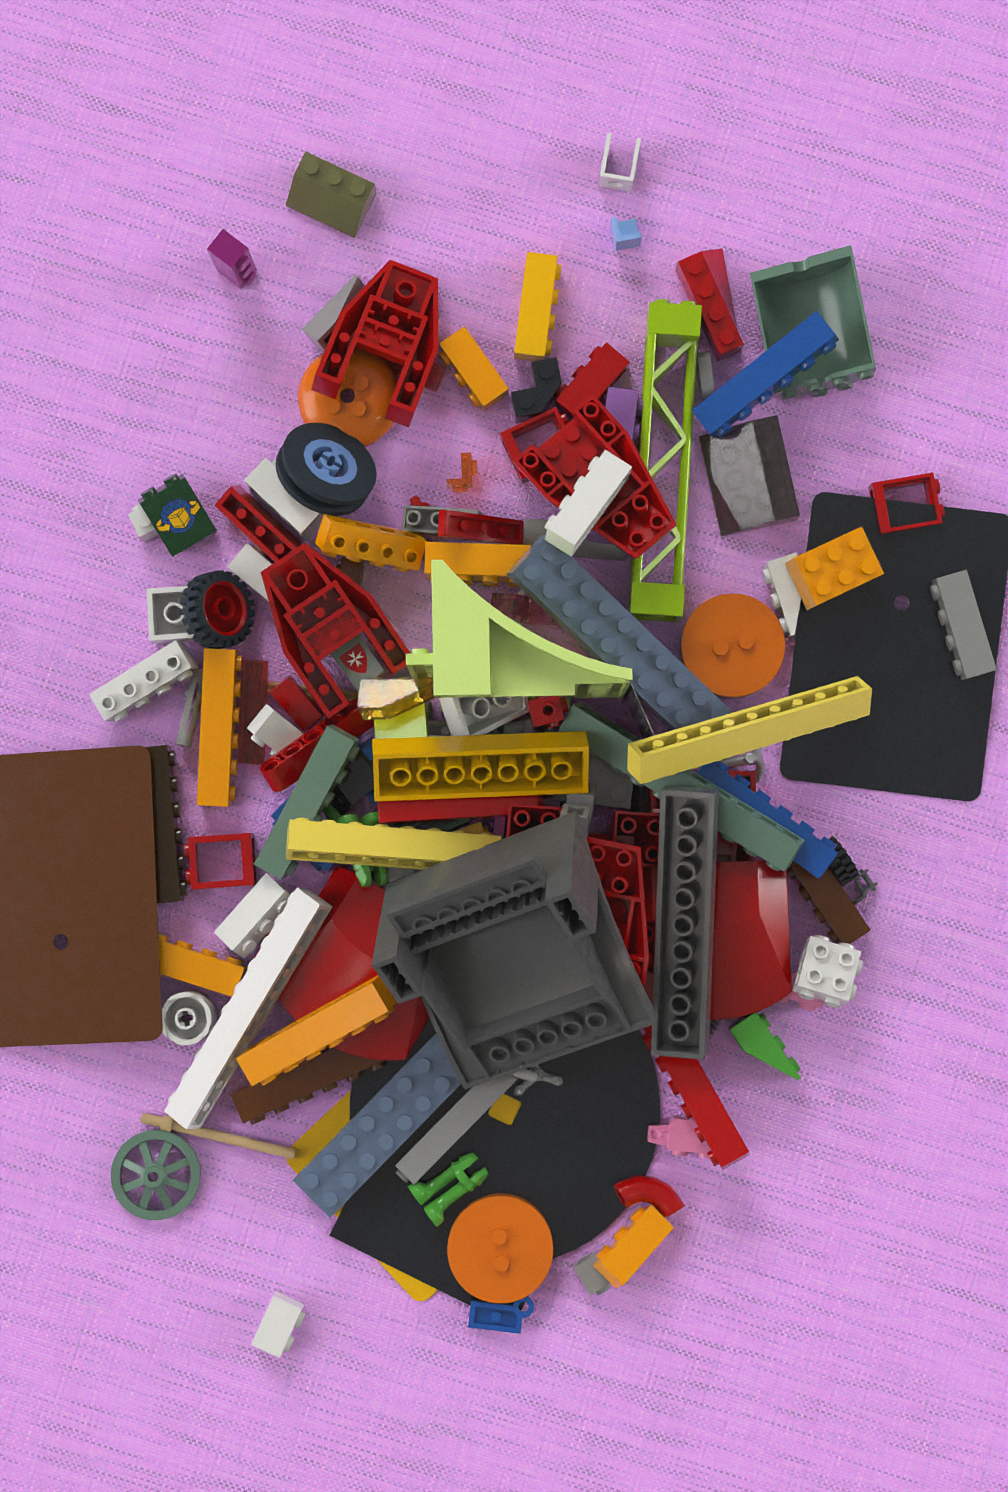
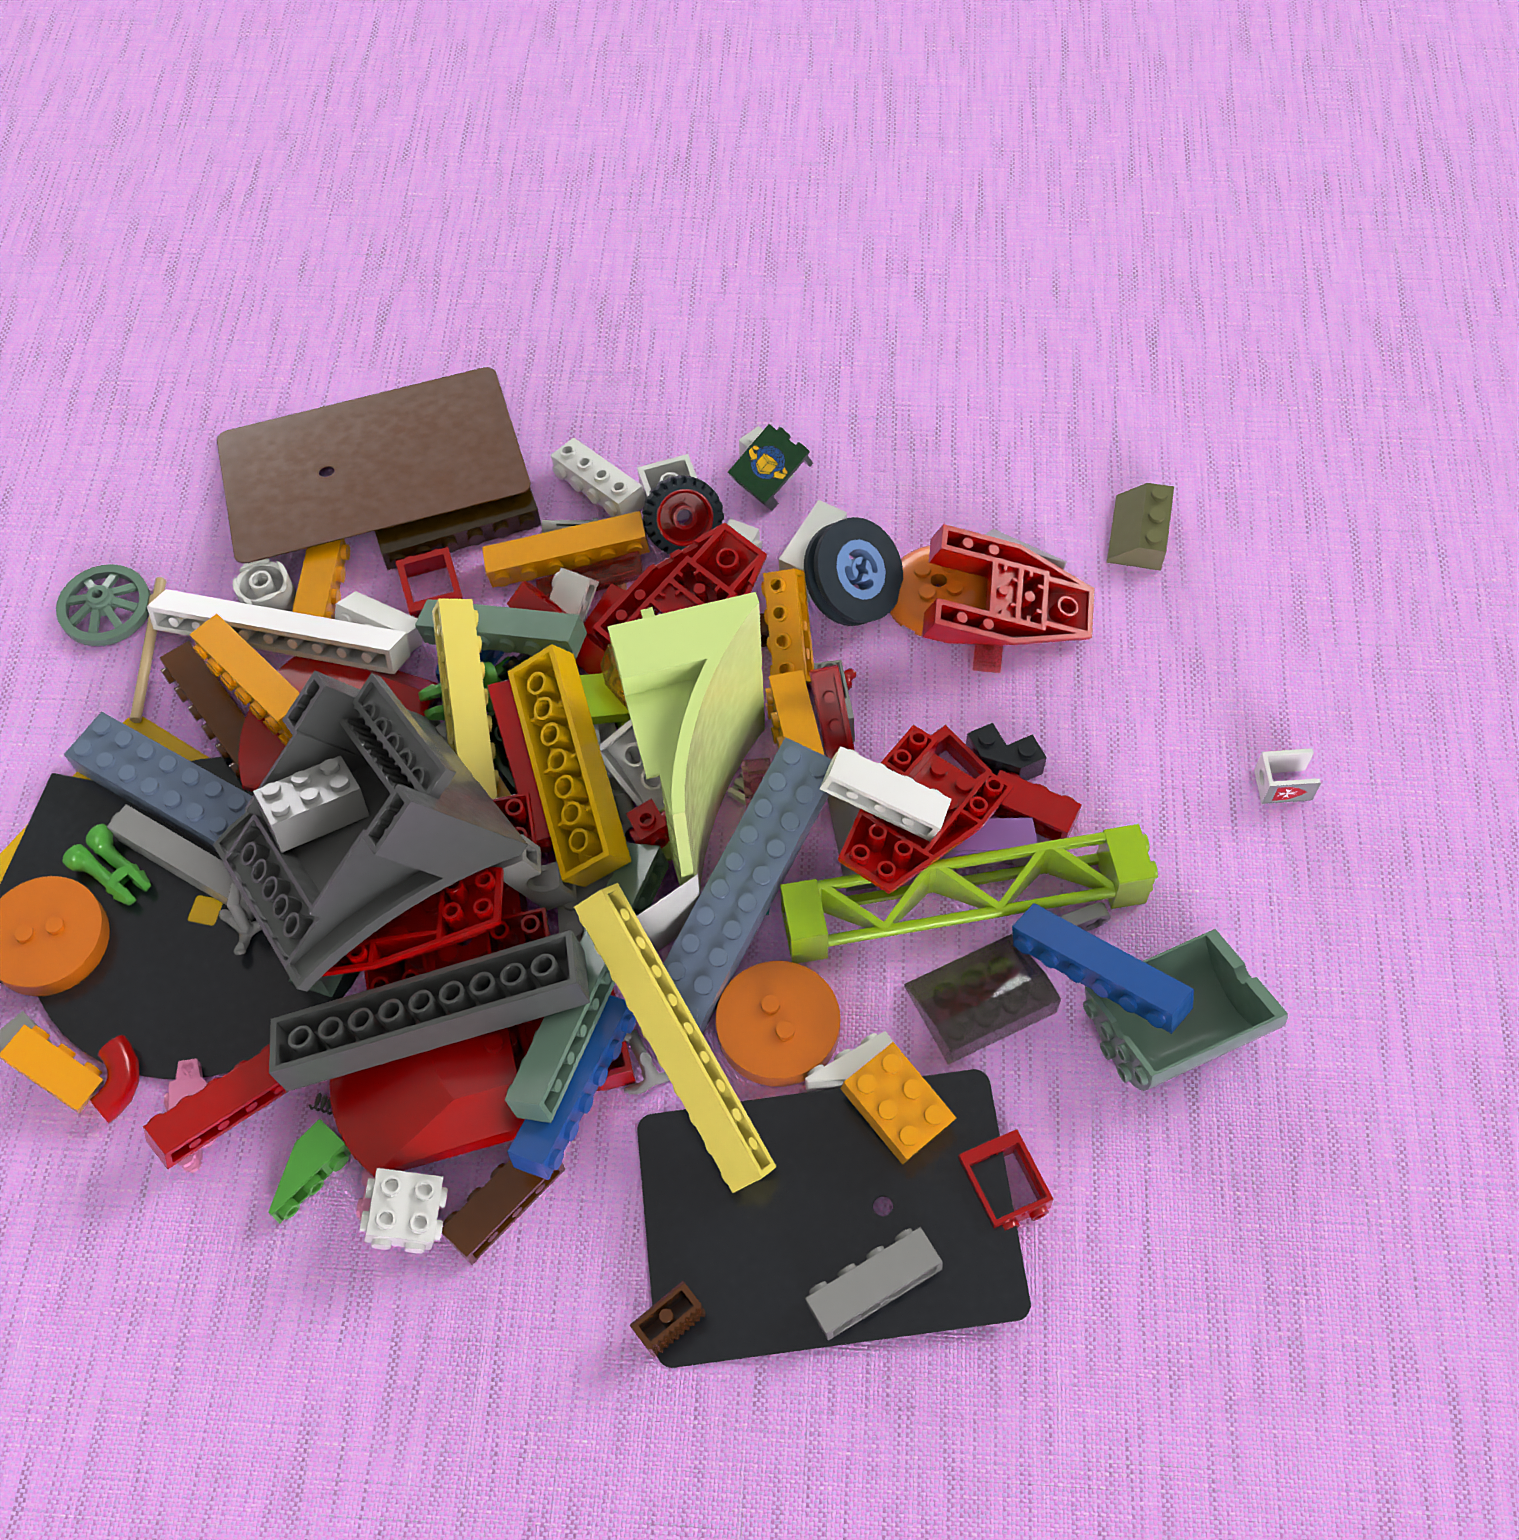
camera: 75 degrees right, 25 degrees down
magenta brick [207,229,257,289] -> none
red brick [214,485,302,562] -> none
light orange brick [438,326,509,411] -> none
clear orange bracket [446,452,477,493] -> none
yellow brick [514,252,562,361] -> none
light blue panel [610,217,642,251] -> none
red wedge [676,248,744,362] -> none
black tyre [829,836,860,887] -> none
dark grey piece [851,869,878,905] -> none
none -> light grey brick [253,756,369,853]
none -> reddish brown brick [629,1281,706,1357]

